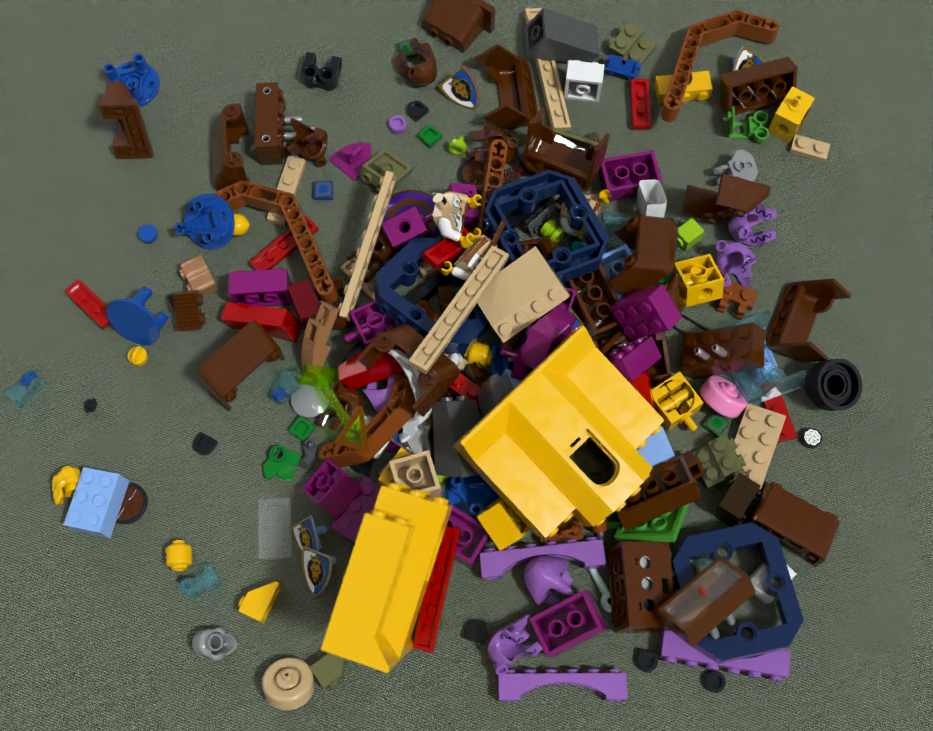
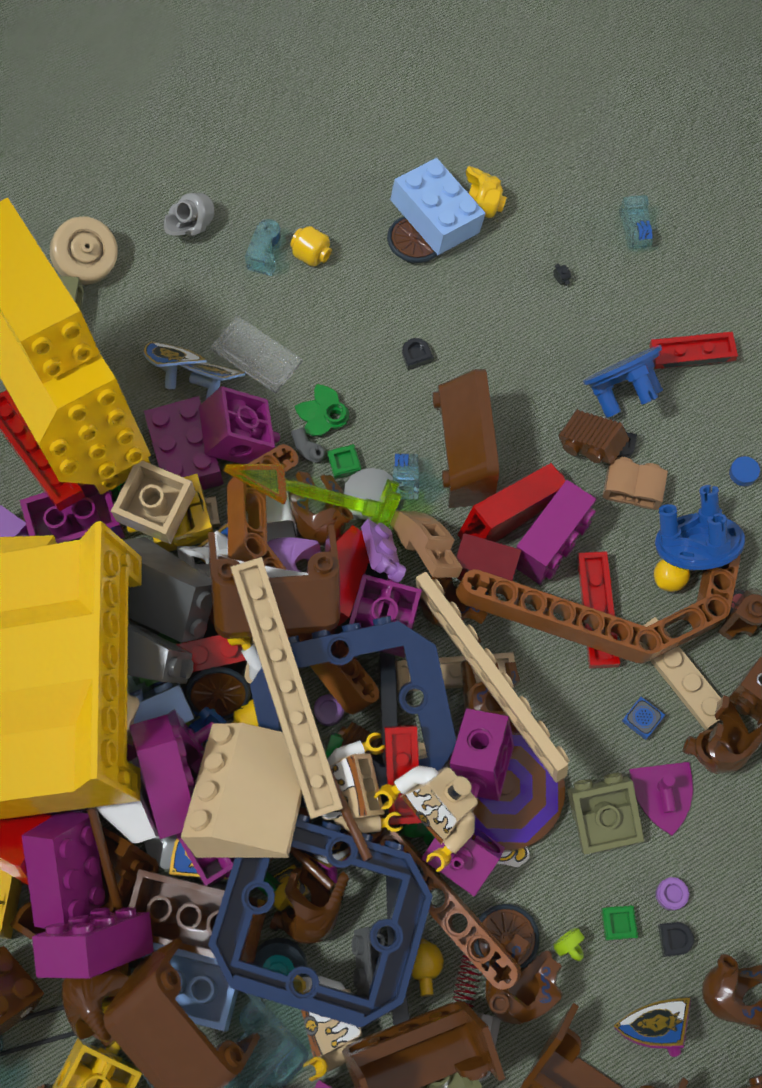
camera: 130 degrees right, 0 degrees up
yellow tile [127,345,148,366] -> none
yellow slope [238,581,282,624] -> none
lime wheel [540,219,566,243] -> none
none -> medium lavender plate [361,519,406,583]

